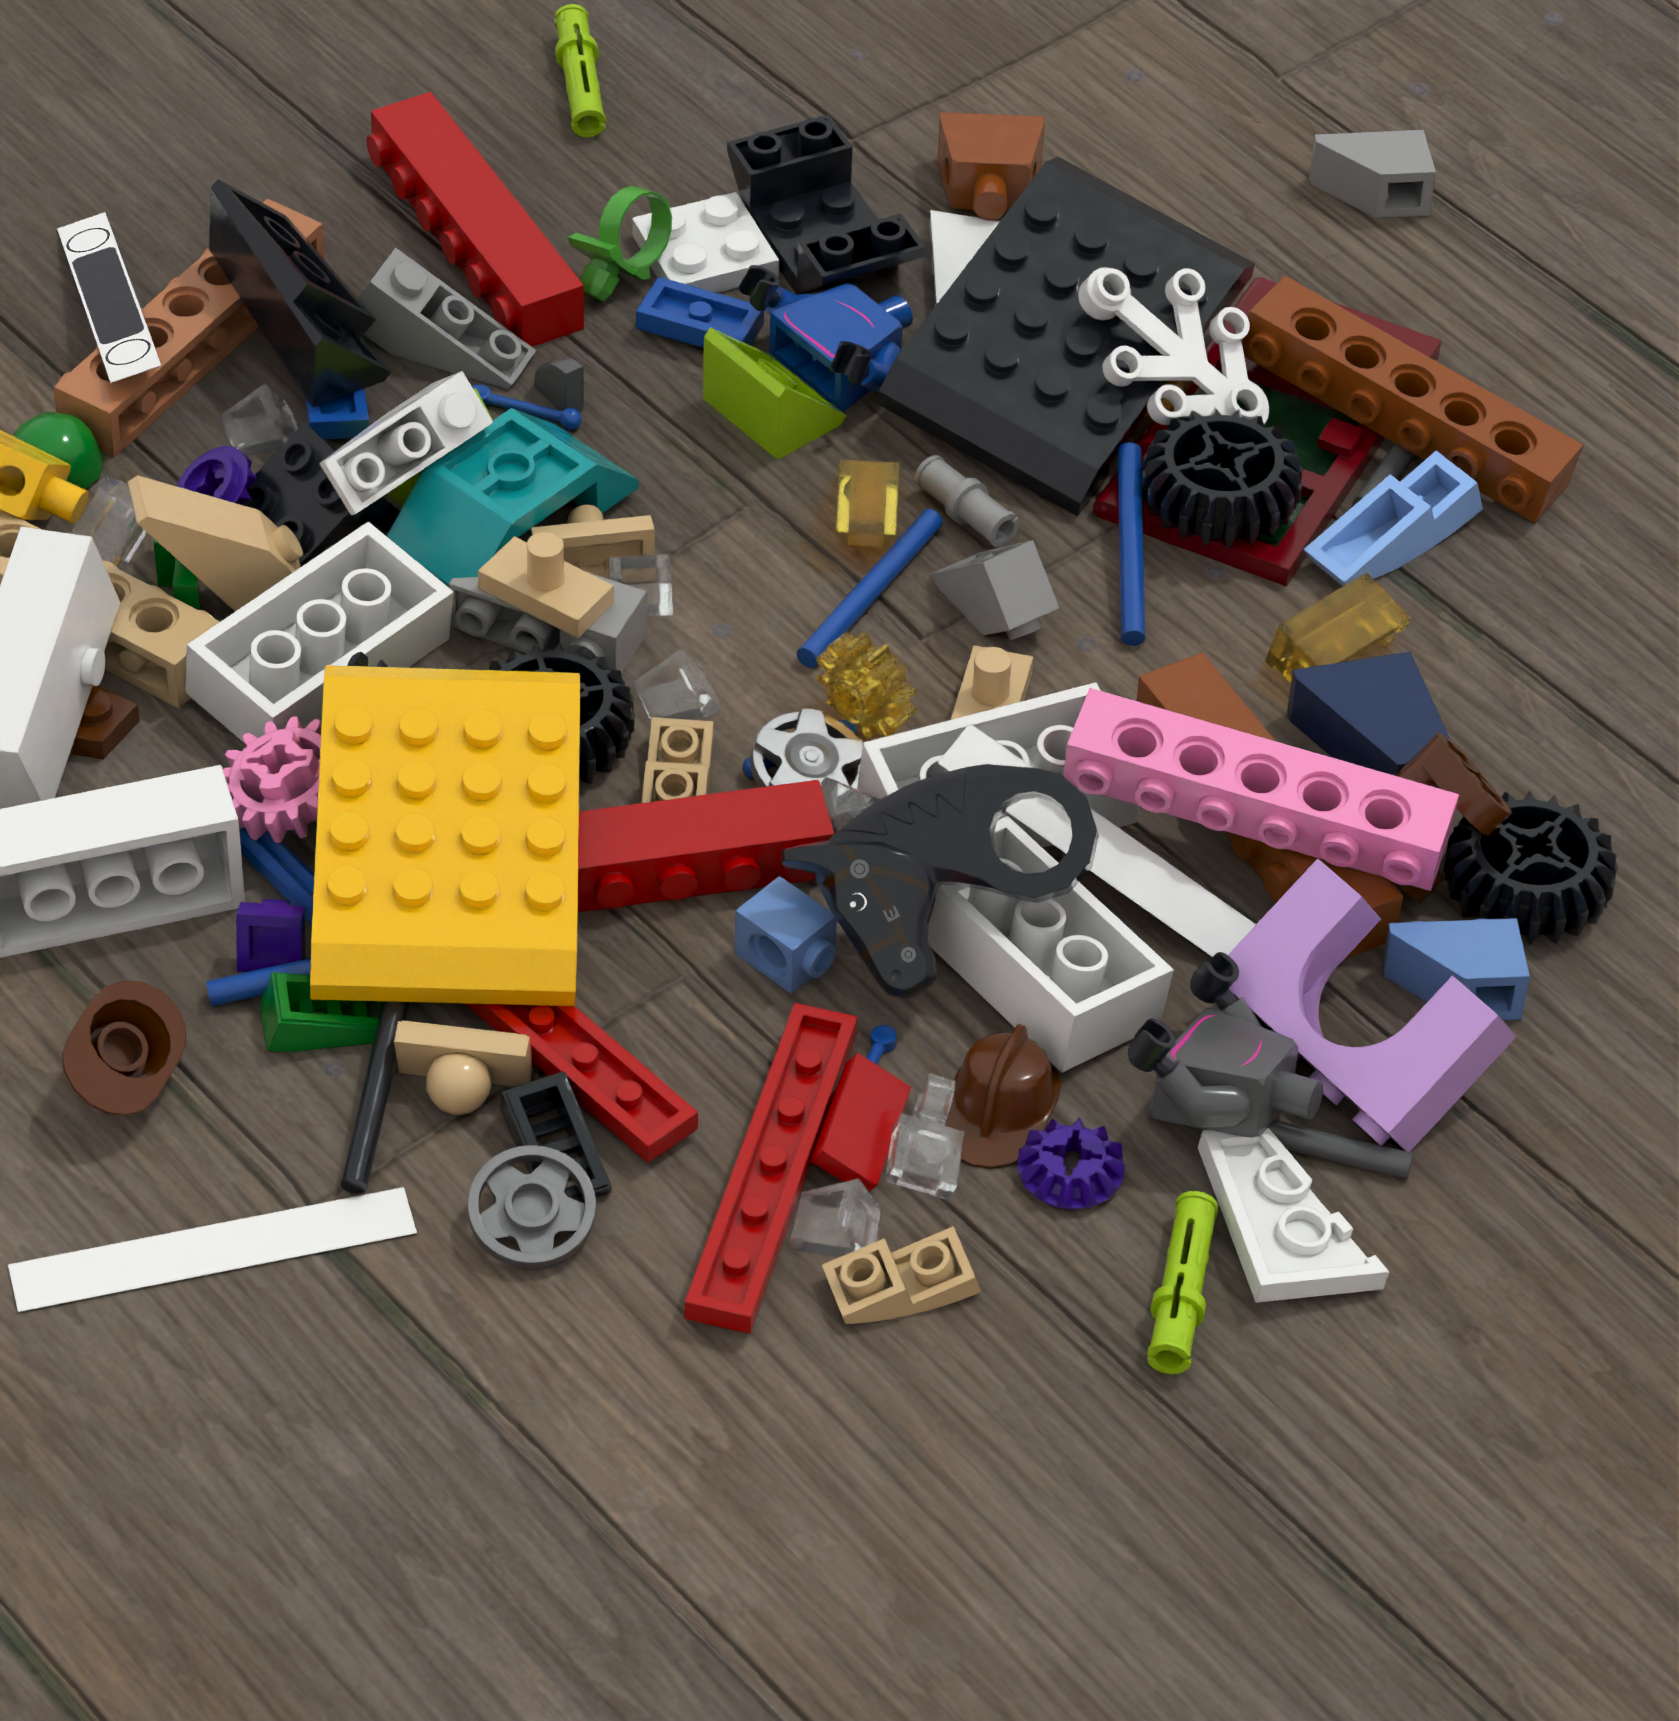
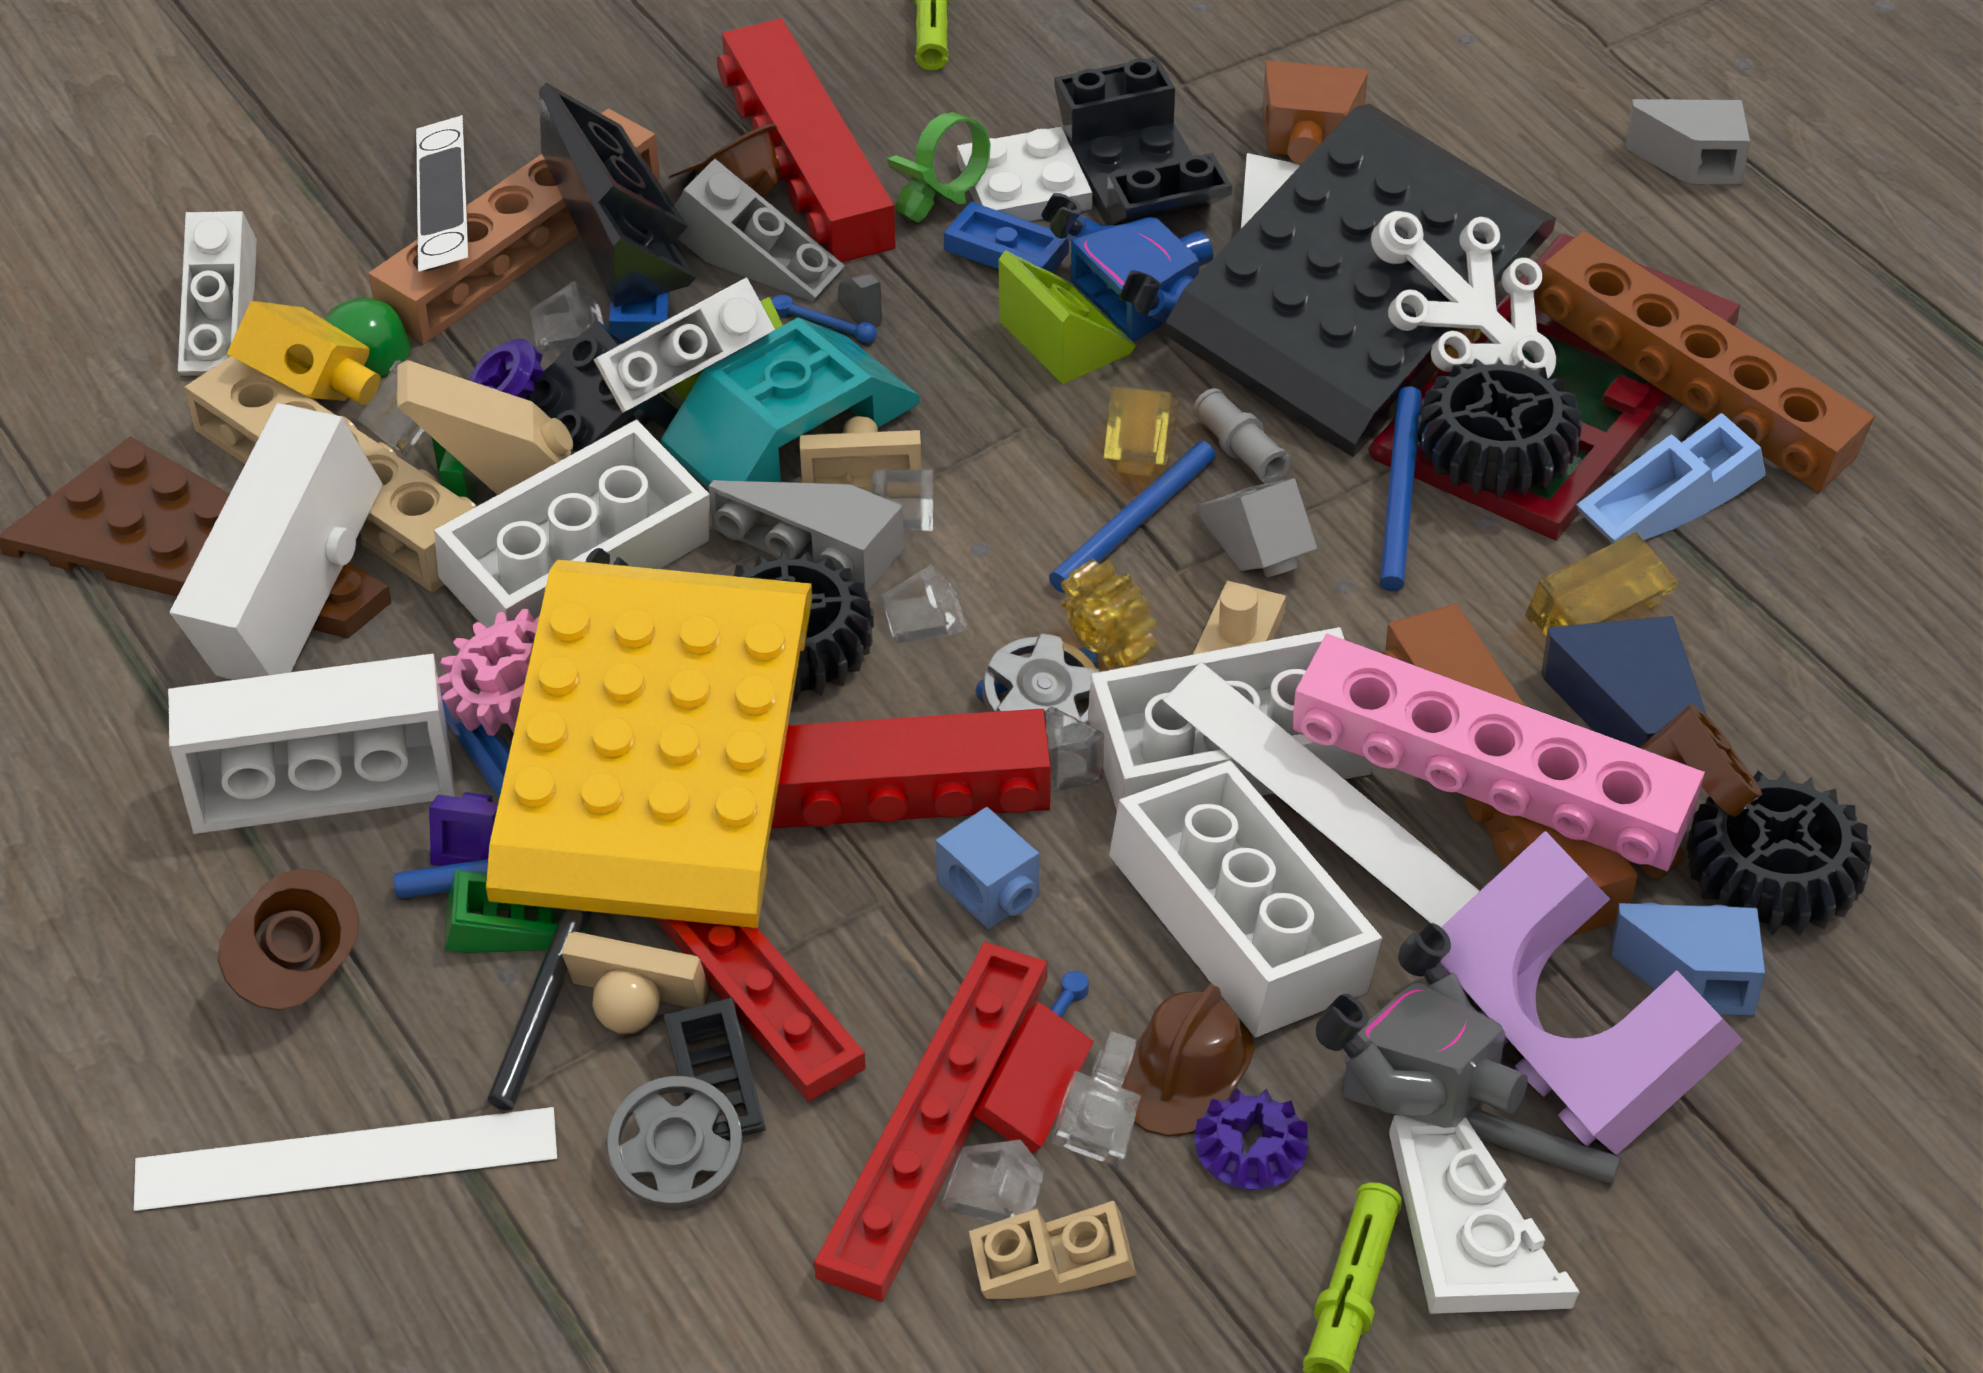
camera: 10 degrees right, 0 degrees up
tan tile [478,532,614,638] -> none
tan slope [642,717,714,803] -> none
black animal [781,764,1099,999] -> none
none -> reddish brown piece [668,123,780,197]

